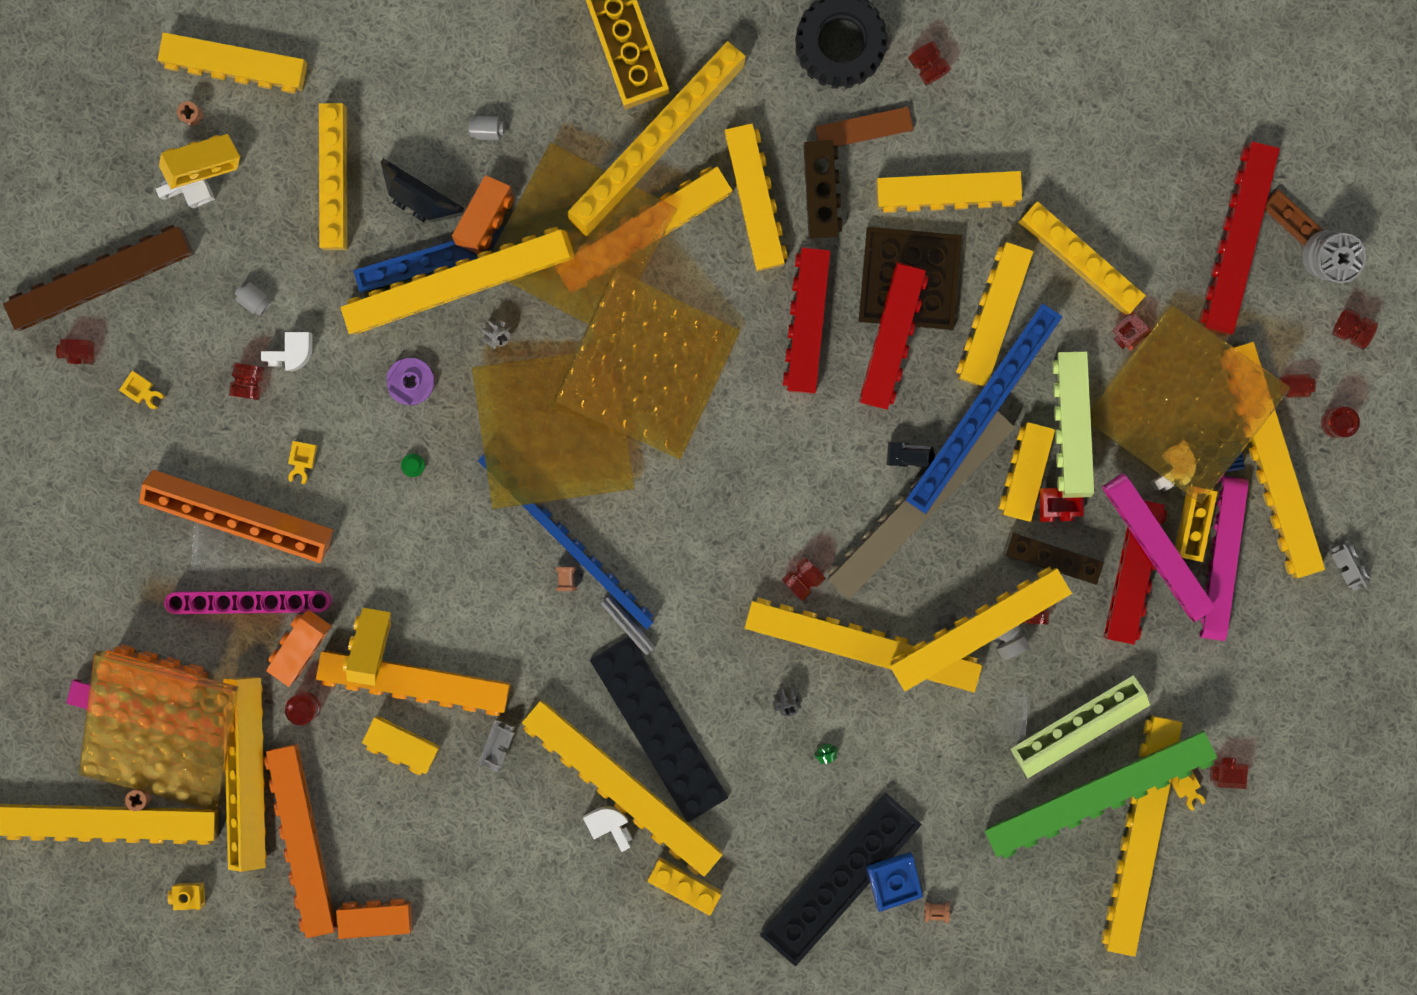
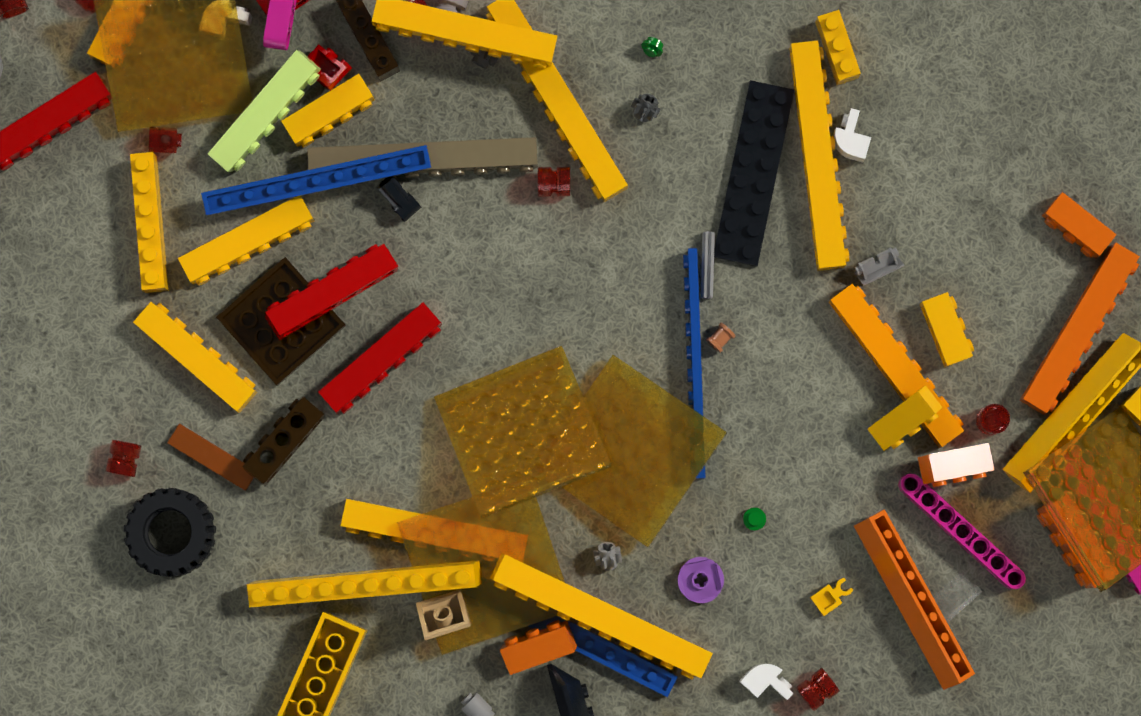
camera: 130 degrees left, 5 degrees down
yellow brick [724,123,788,272] -> none
none -> tan slope [416,589,471,640]

